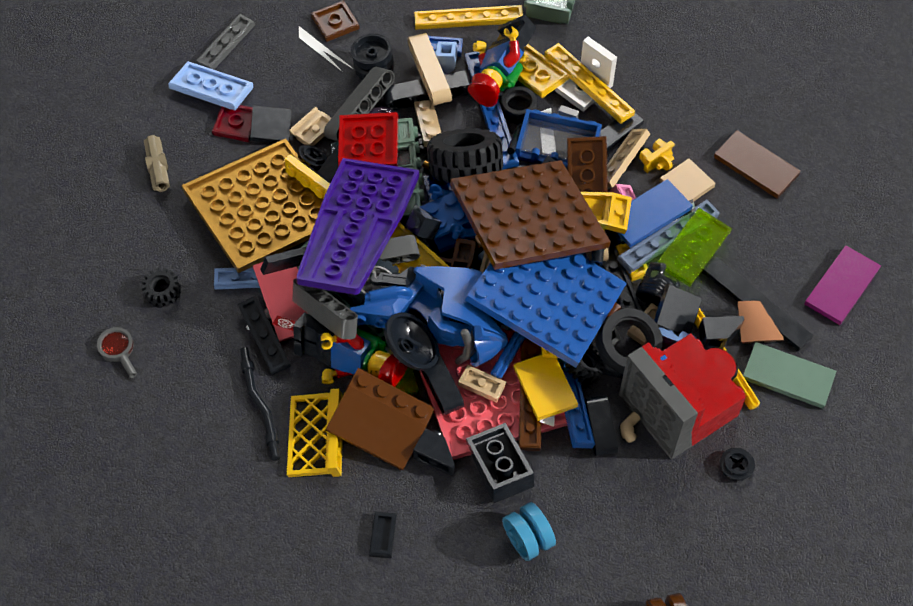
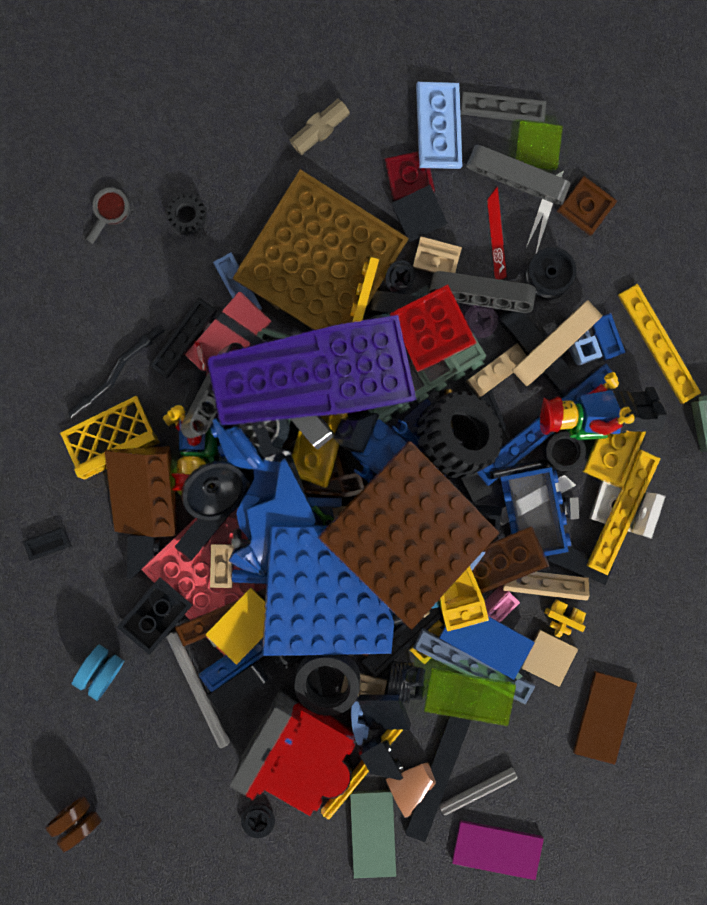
camera: 70 degrees right, 30 degrees up
tan arm [620,412,641,443] -> none
none -> light grey axle [166,631,230,748]
none -> light grey axle [439,768,517,815]
none -> dark grey beam [466,145,571,205]
none -> red sticker [487,186,507,280]
none -> clear neon green tile [515,121,563,170]

